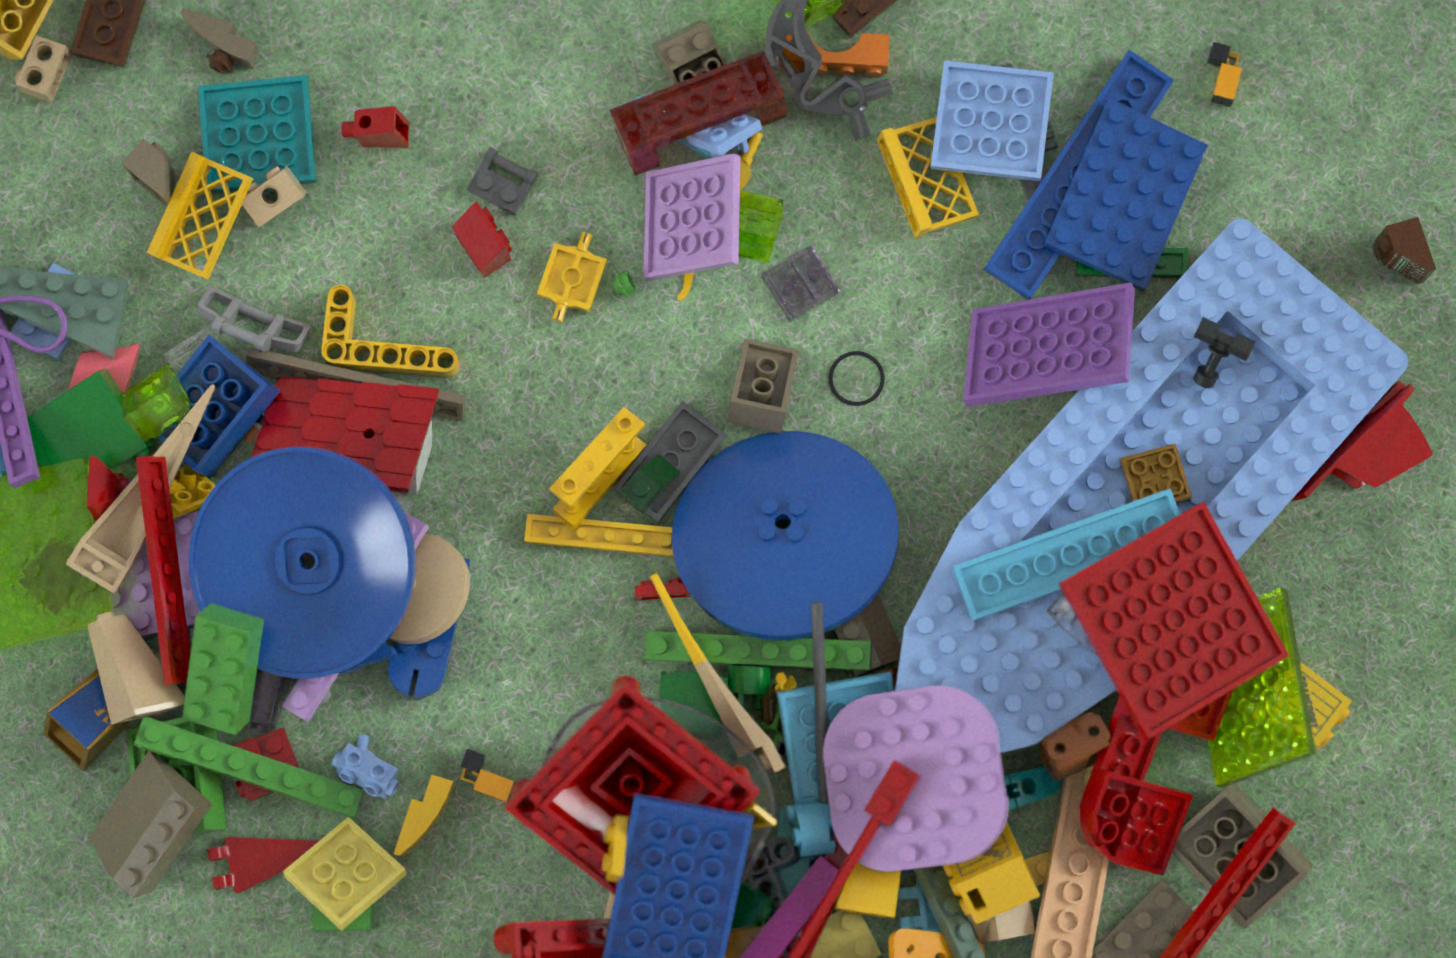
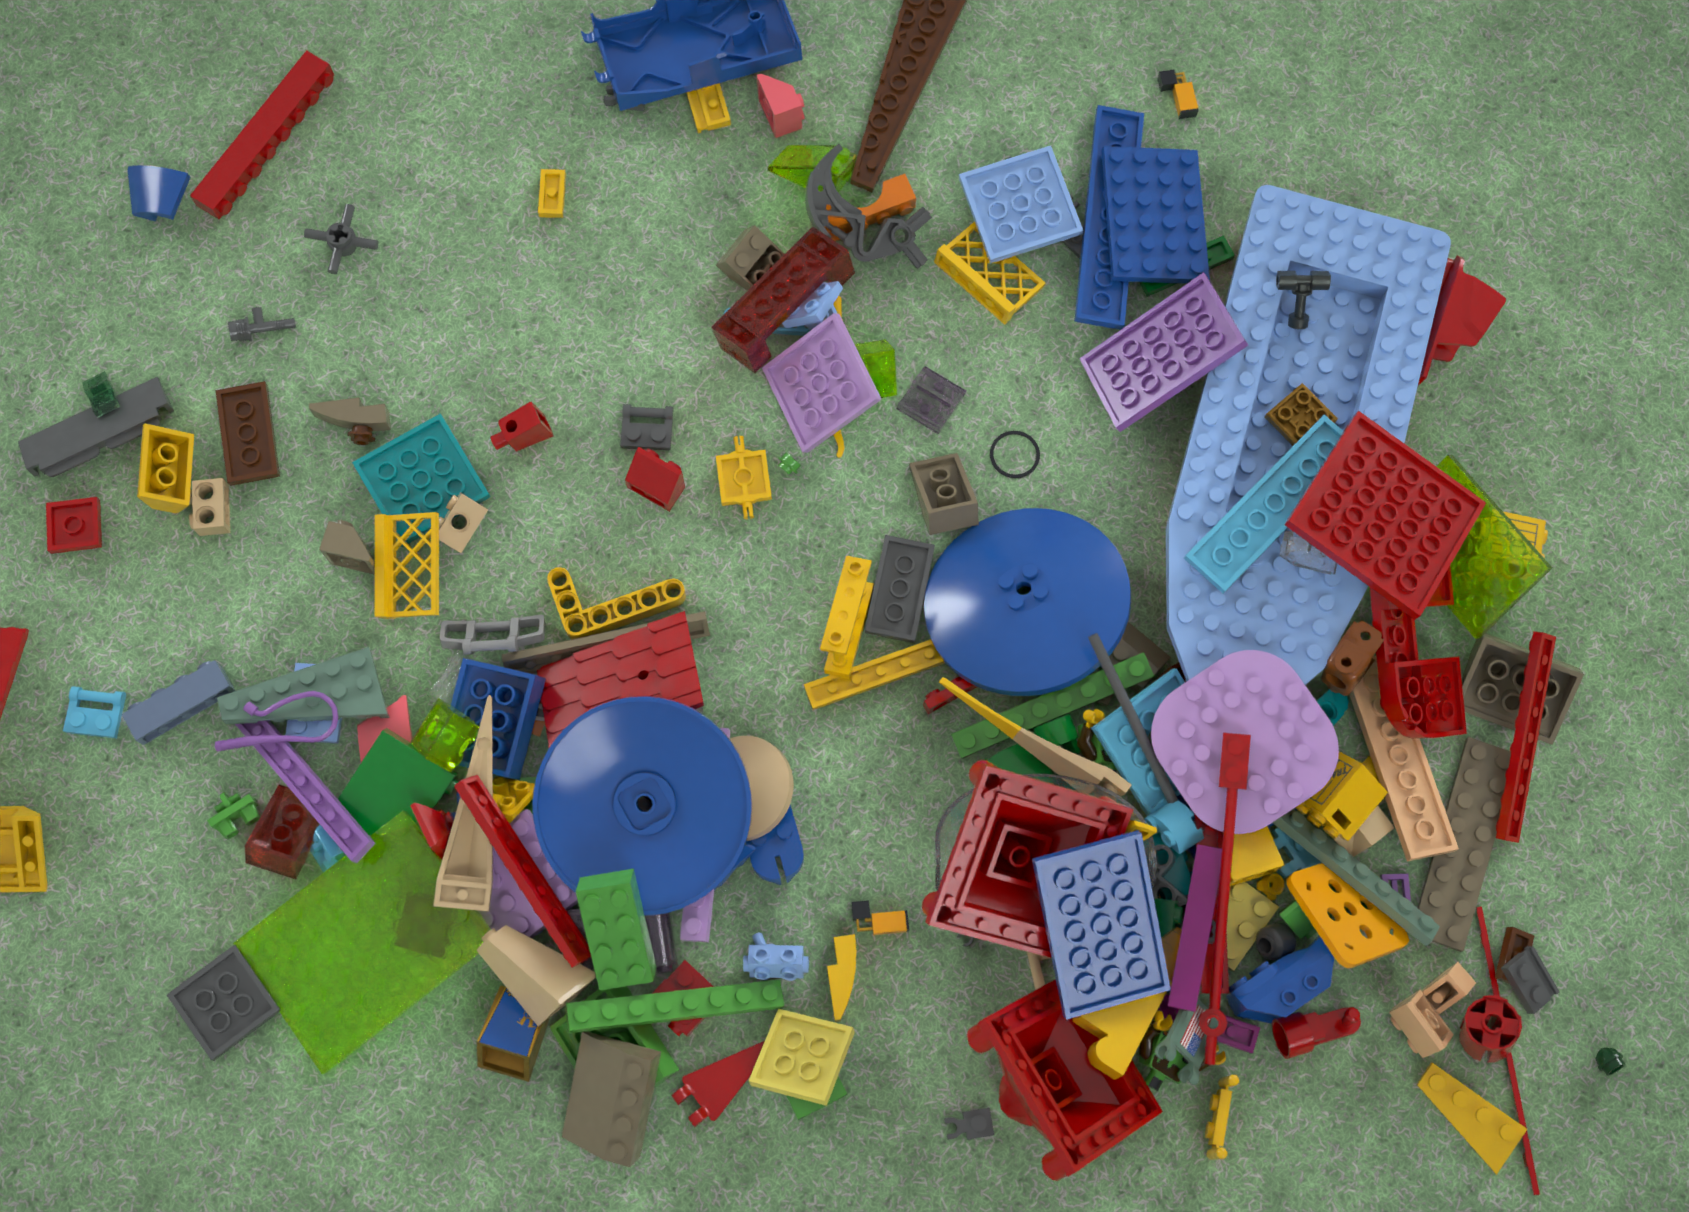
camera: 30 degrees left, 5 degrees down
yellow plate [602,815,628,882] -> none
dark green slope [621,454,680,514] -> none
reddish brown slope [1373,217,1436,284] -> none
none -> yellow plate [1256,873,1285,901]

